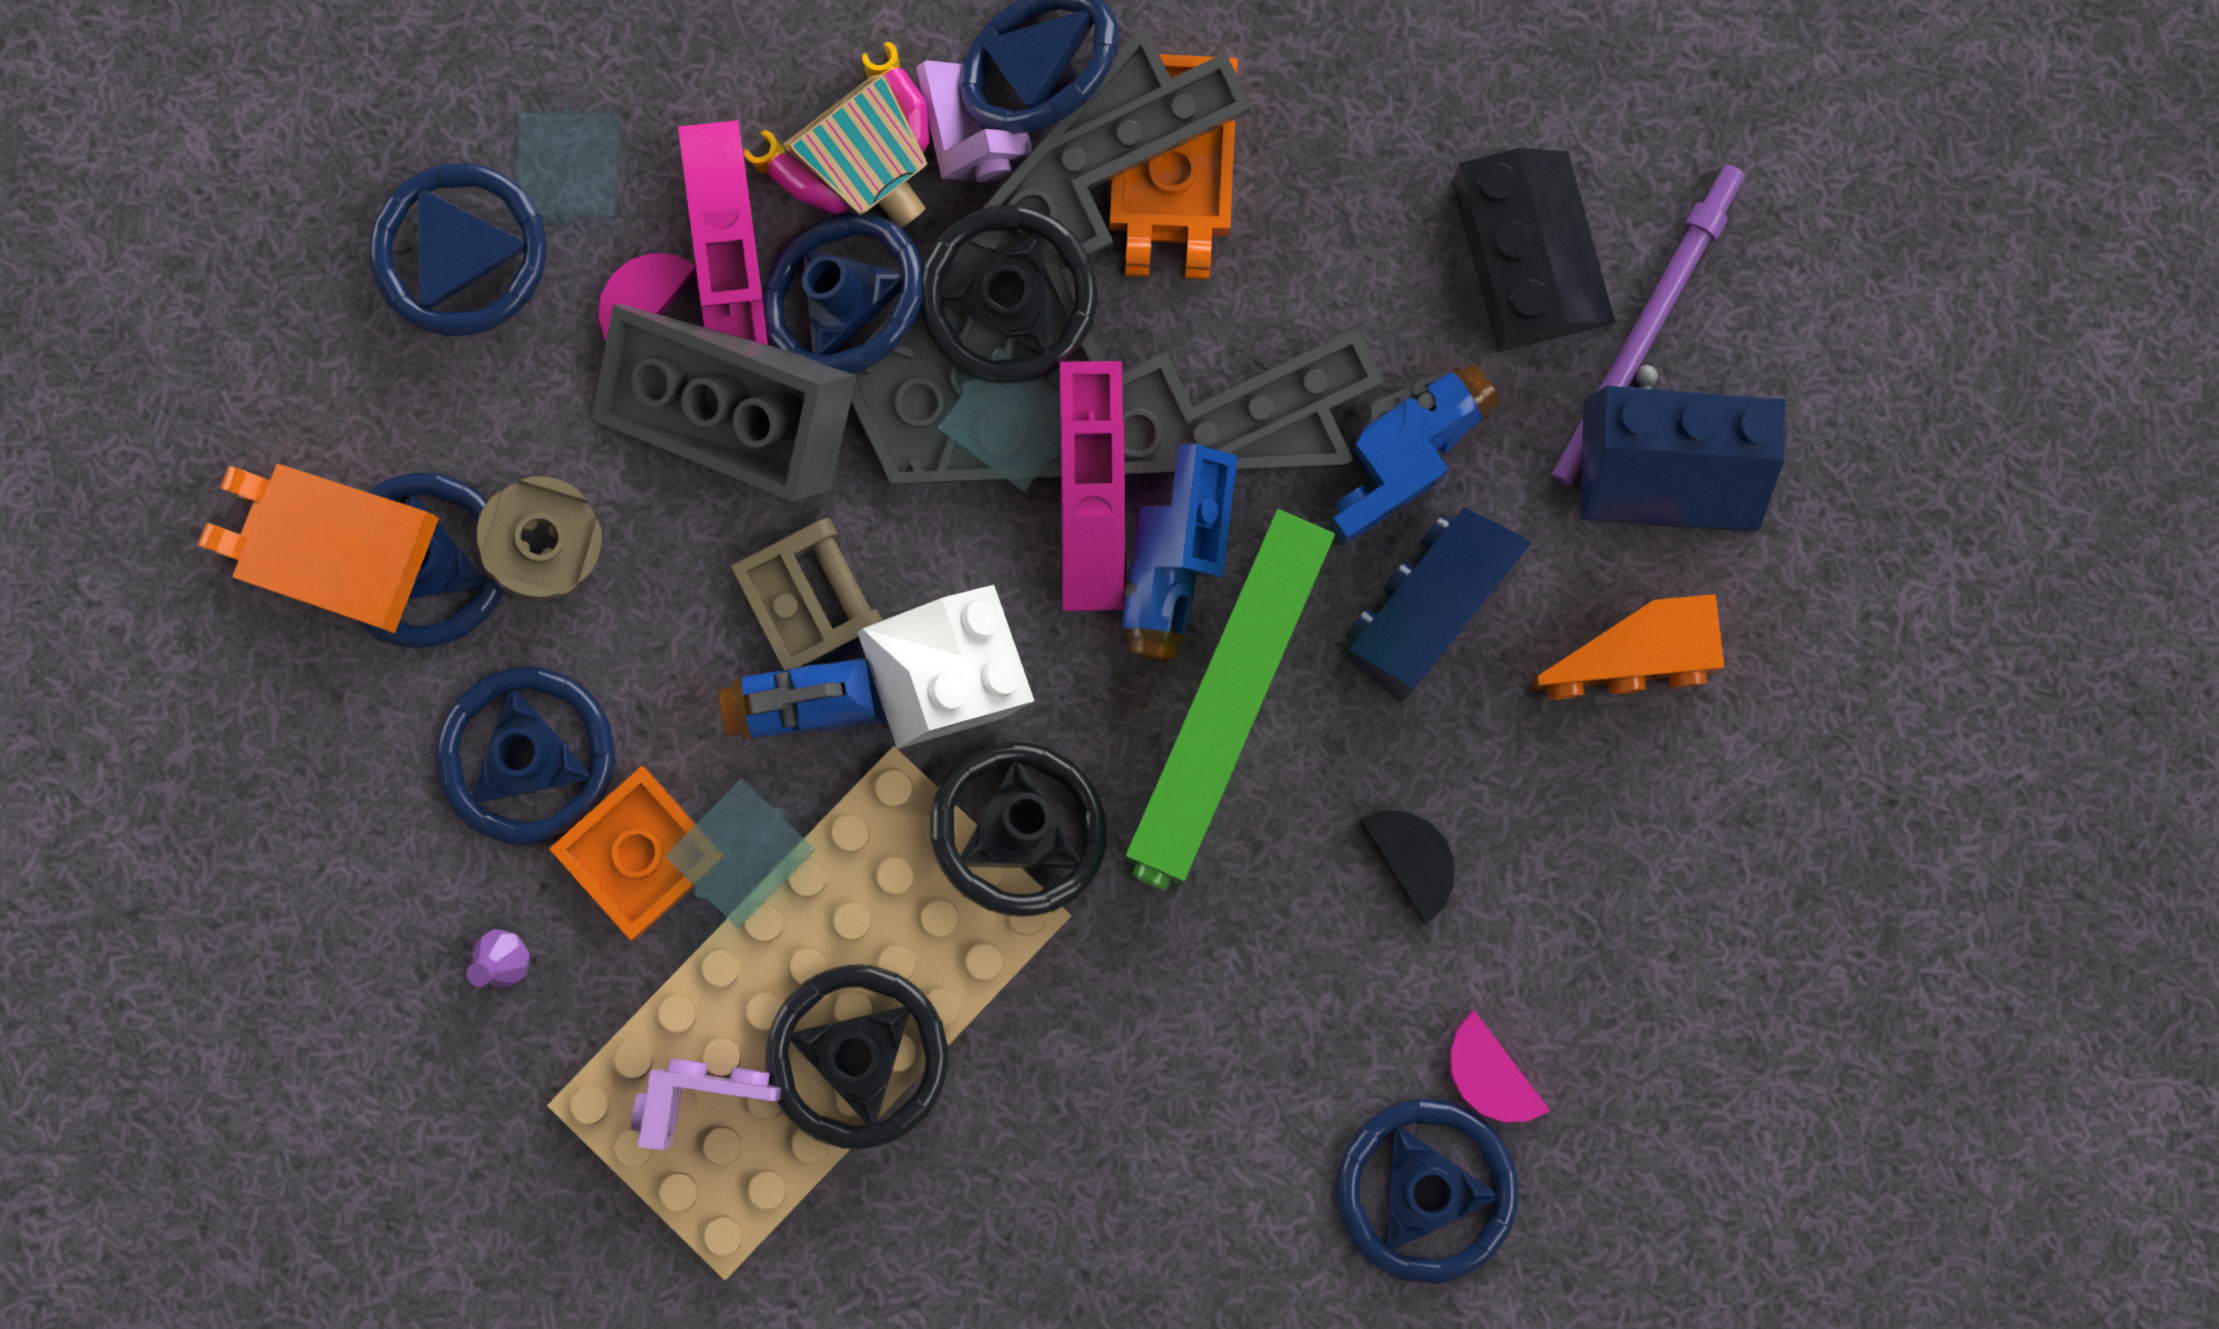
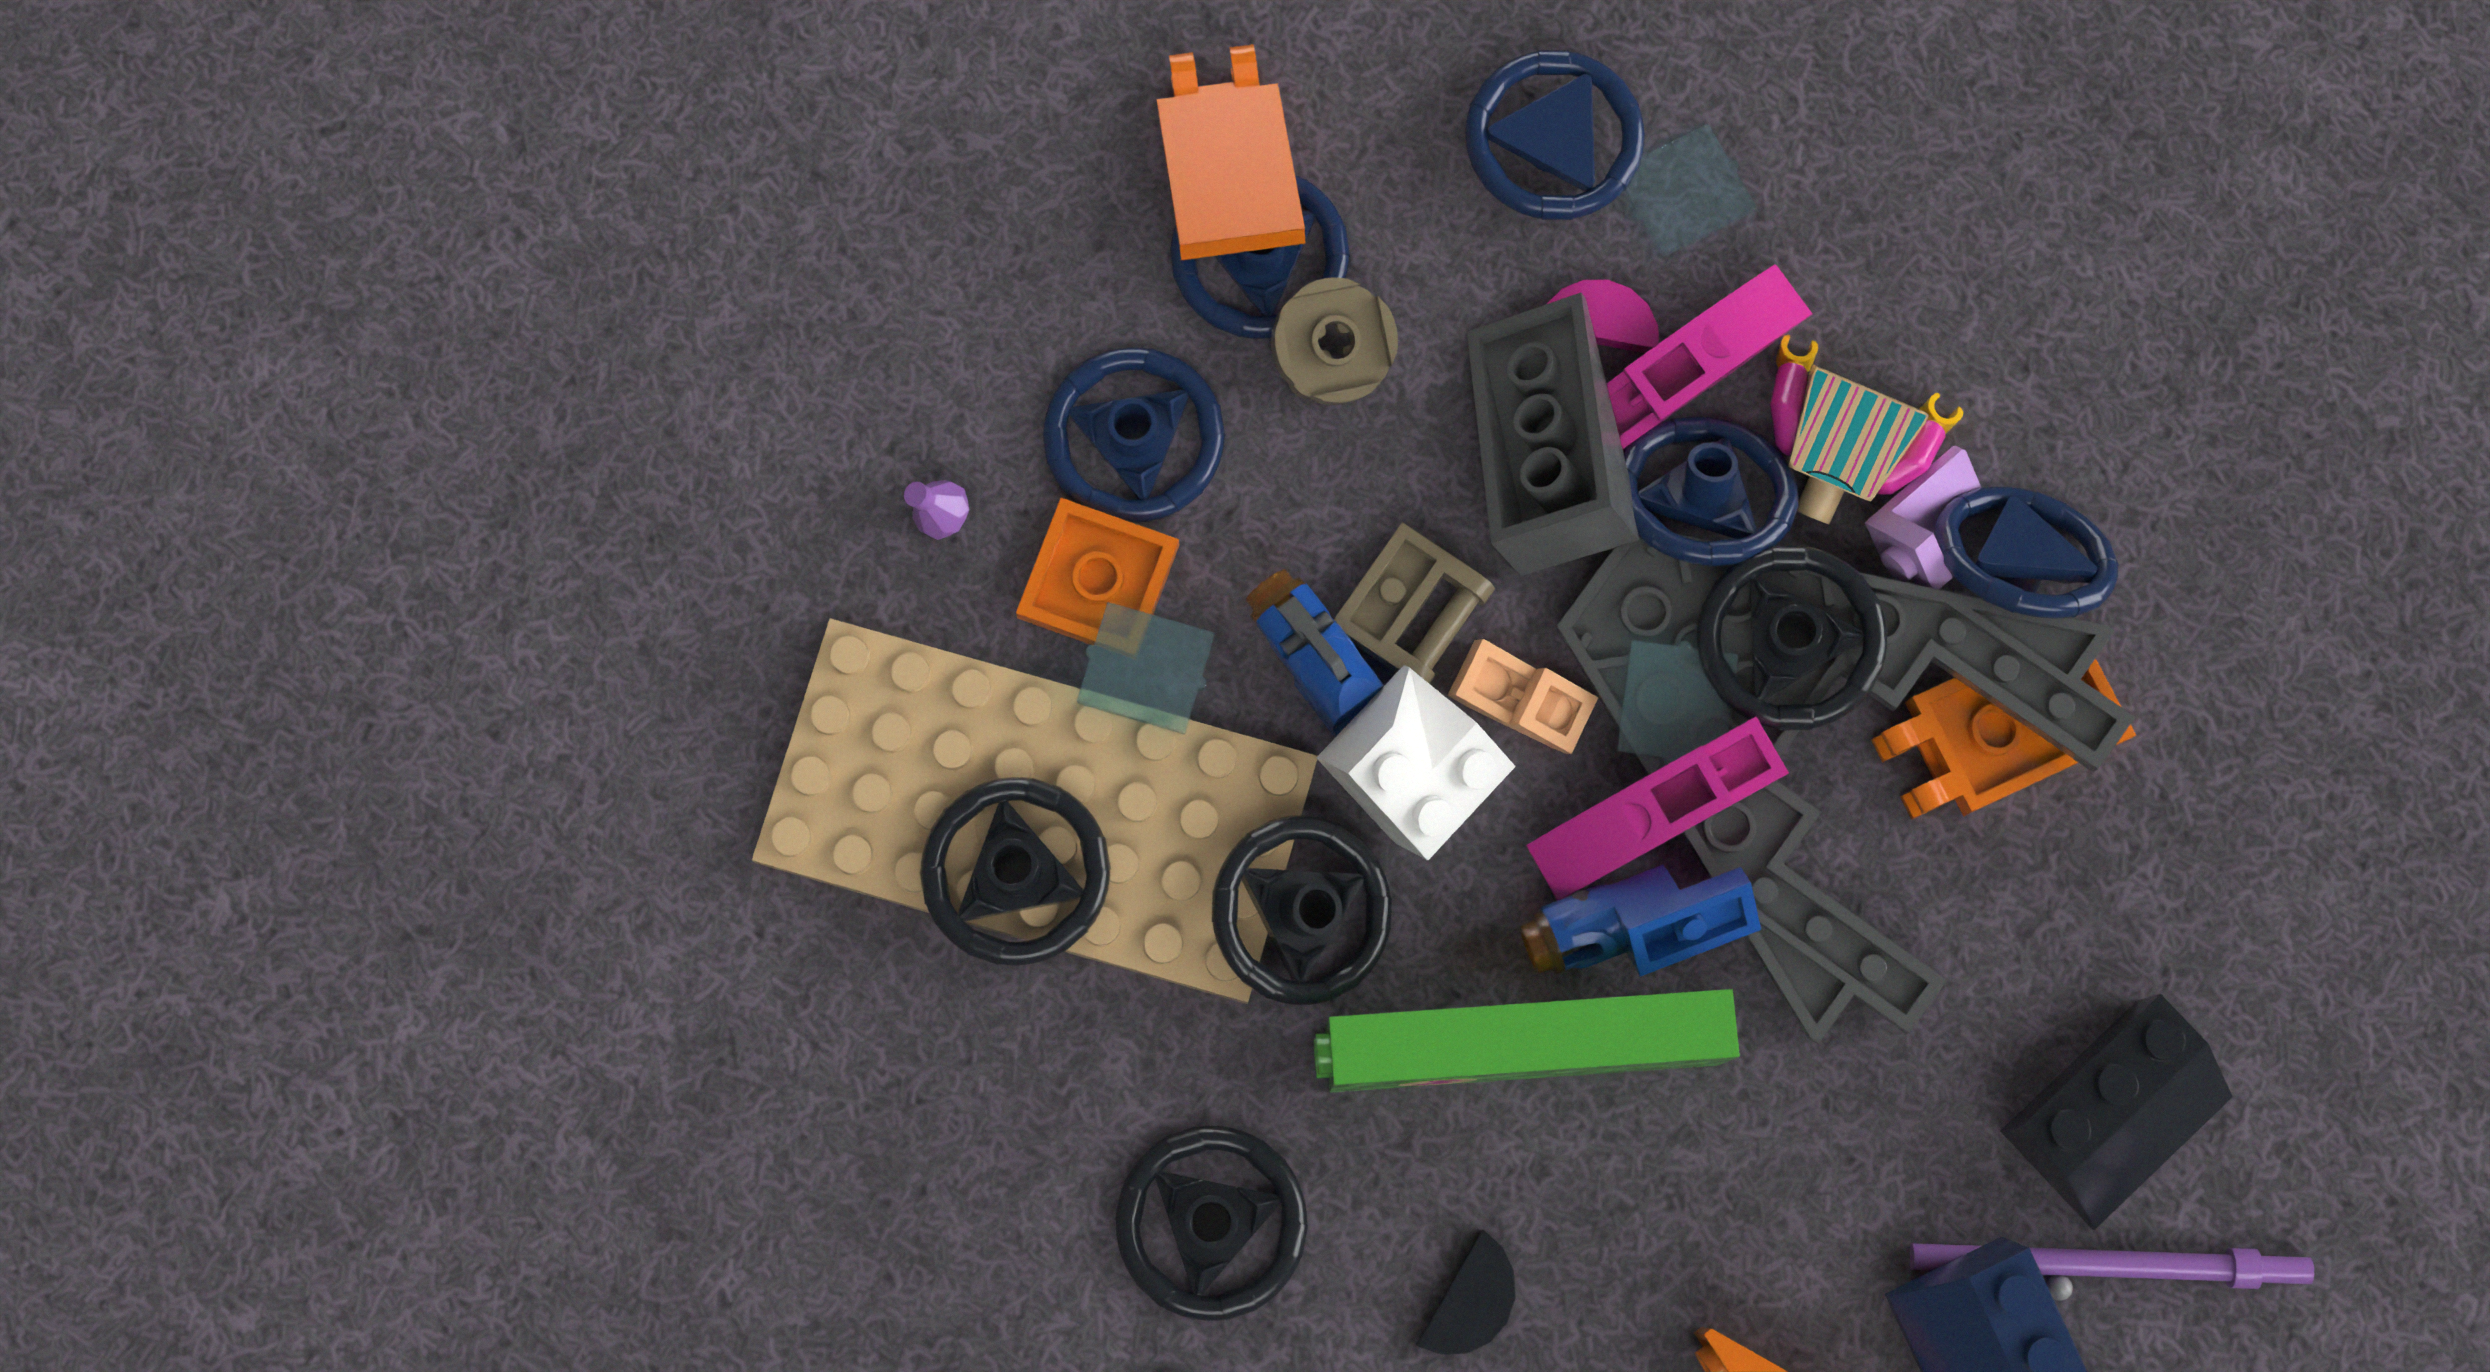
camera: 60 degrees right, 5 degrees down
lavender bracket [631,1058,781,1151] -> none
blue plate [1329,364,1499,546] -> none
dark blue slope [1344,507,1531,702] -> none
none -> black piece [1115,1126,1308,1321]
none -> light nougat slope [1447,639,1598,754]

